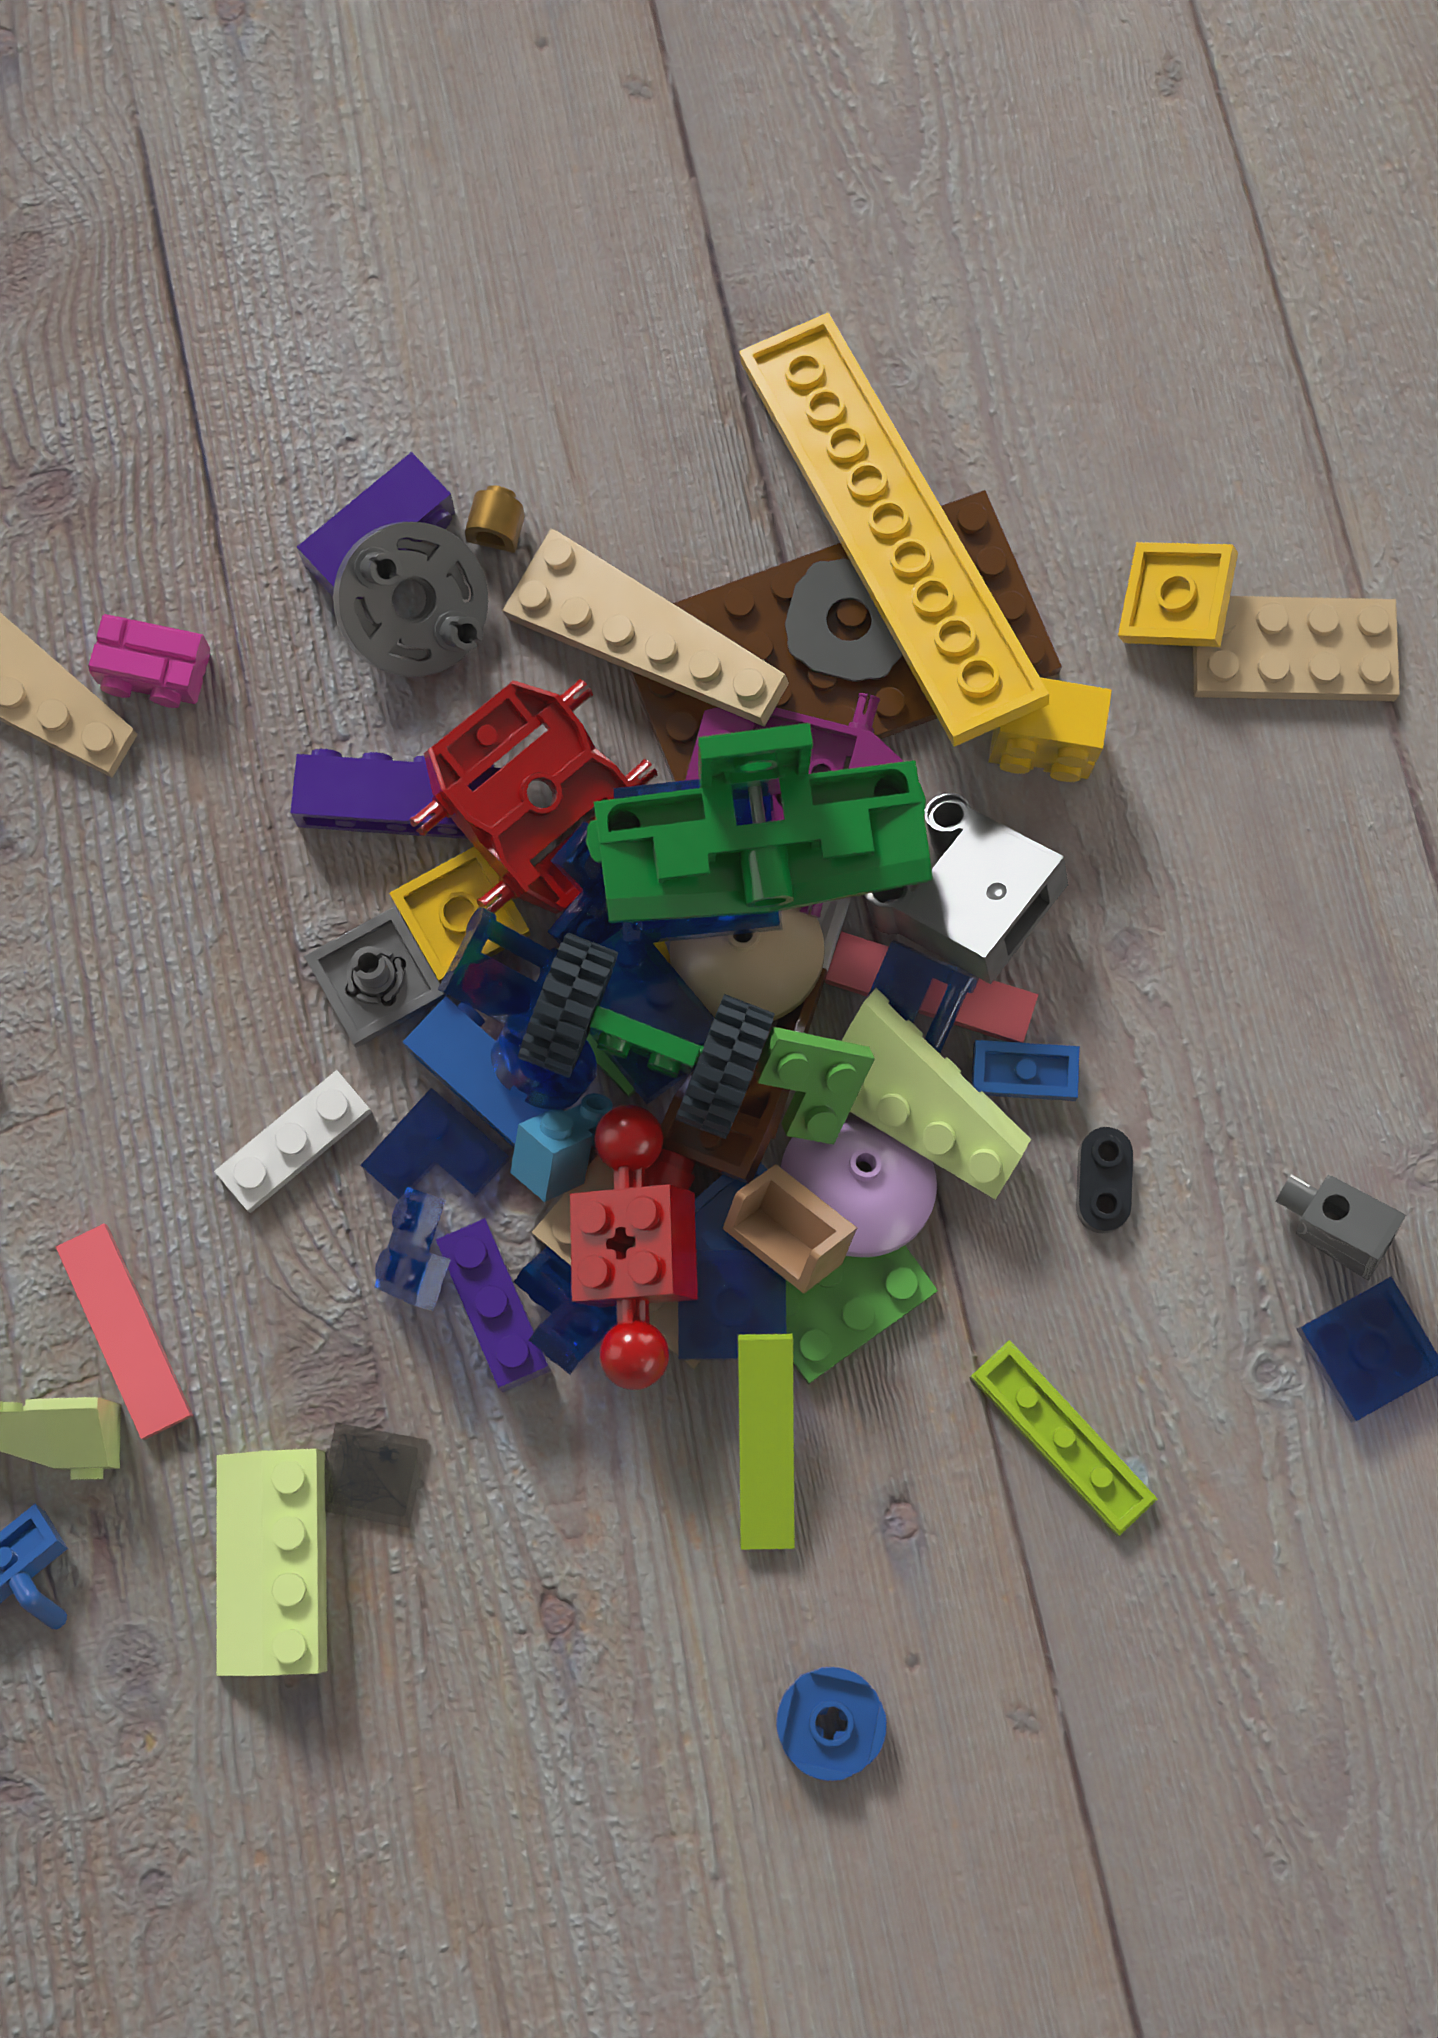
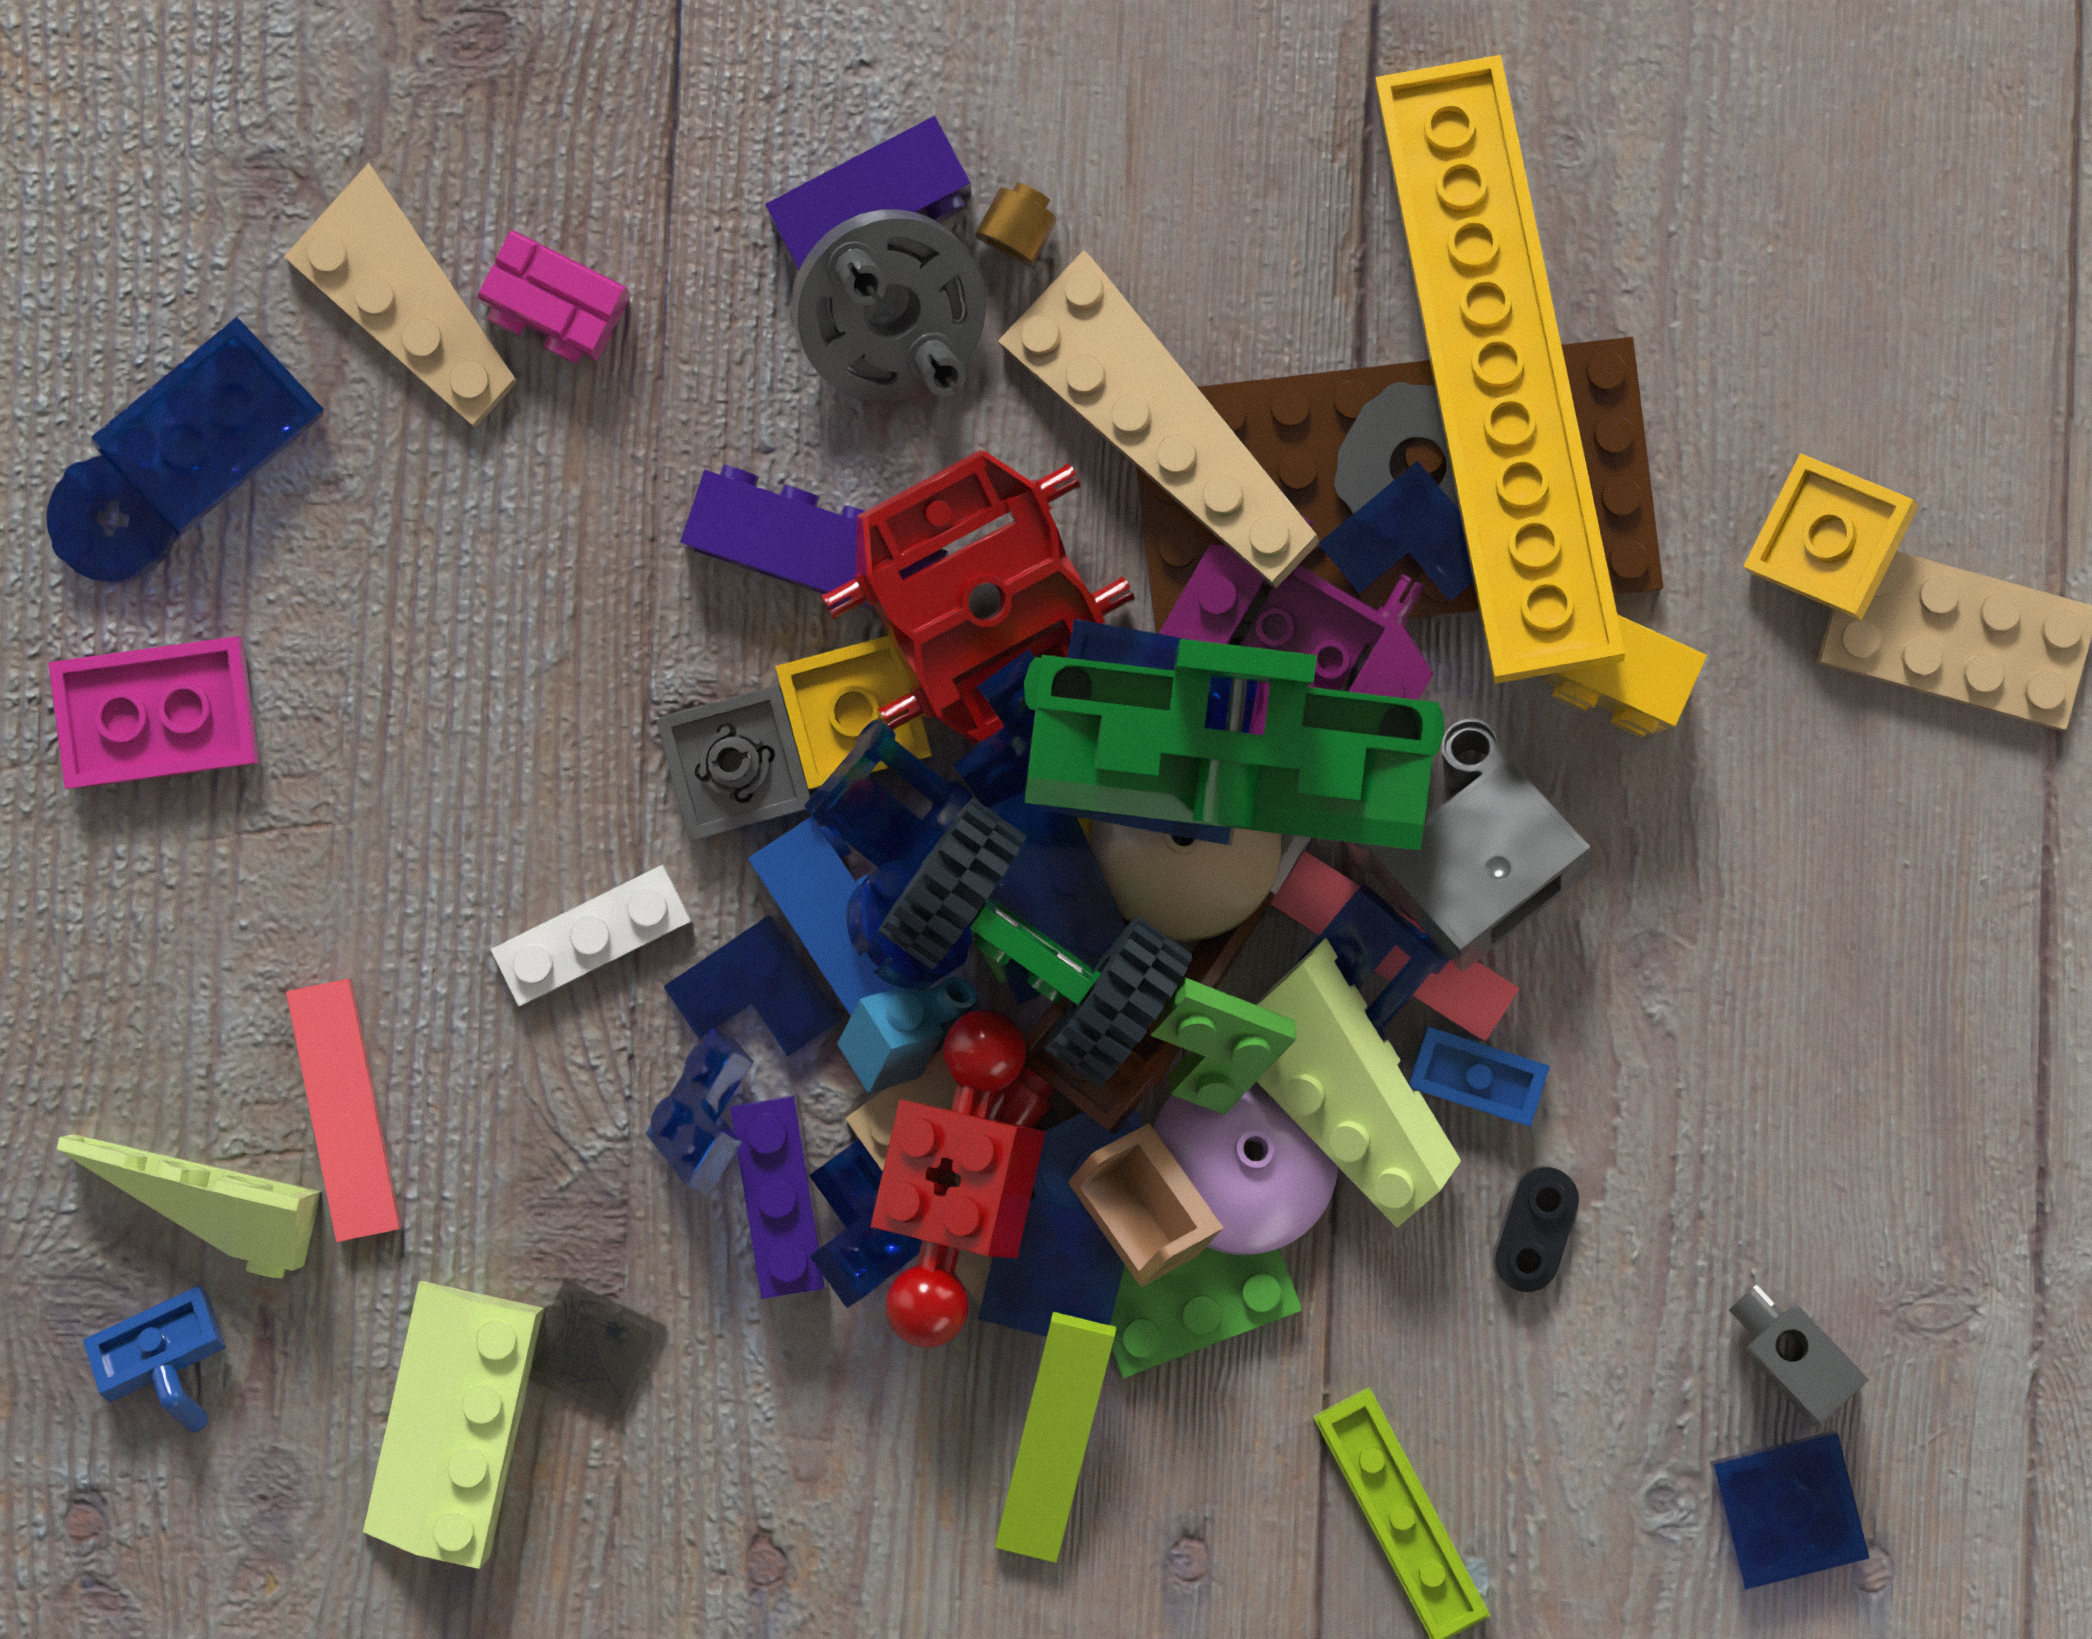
camera: 15 degrees right, 10 degrees up
none -> clear blue plate [1318,461,1474,601]

